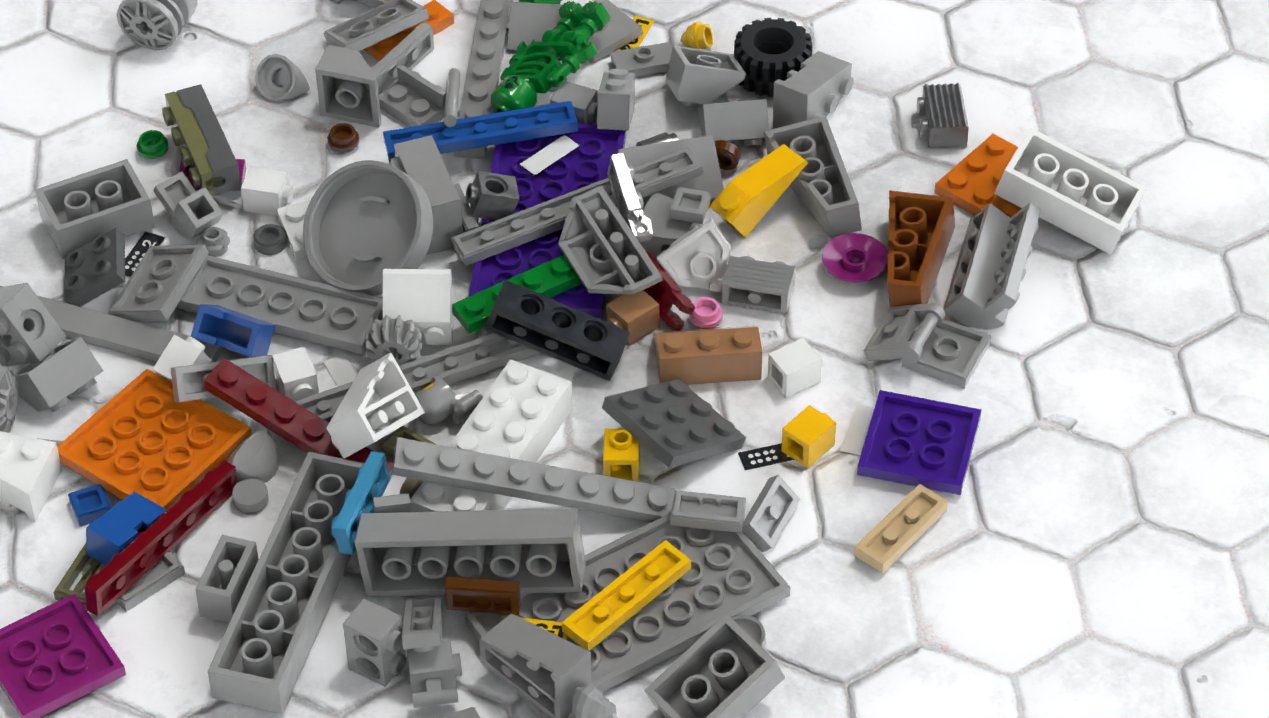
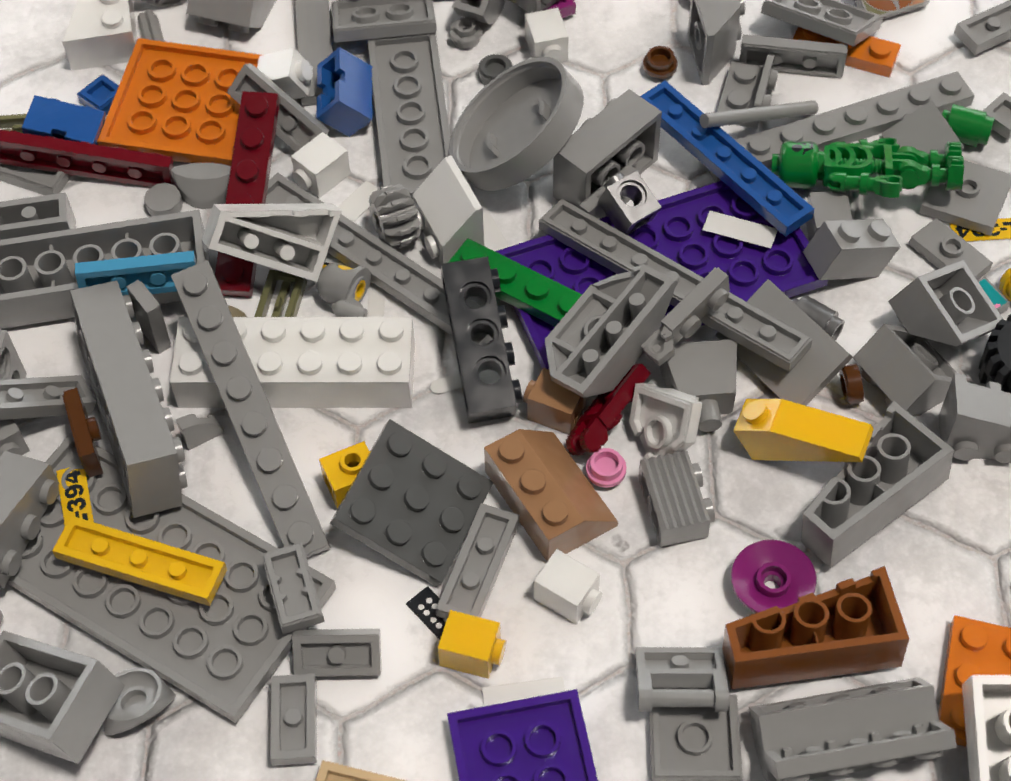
camera: 65 degrees right, 10 degrees up
light grey plate [670,187,710,224] -> none
none -> light grey plate [270,673,317,766]
none -> light grey plate [436,503,520,619]

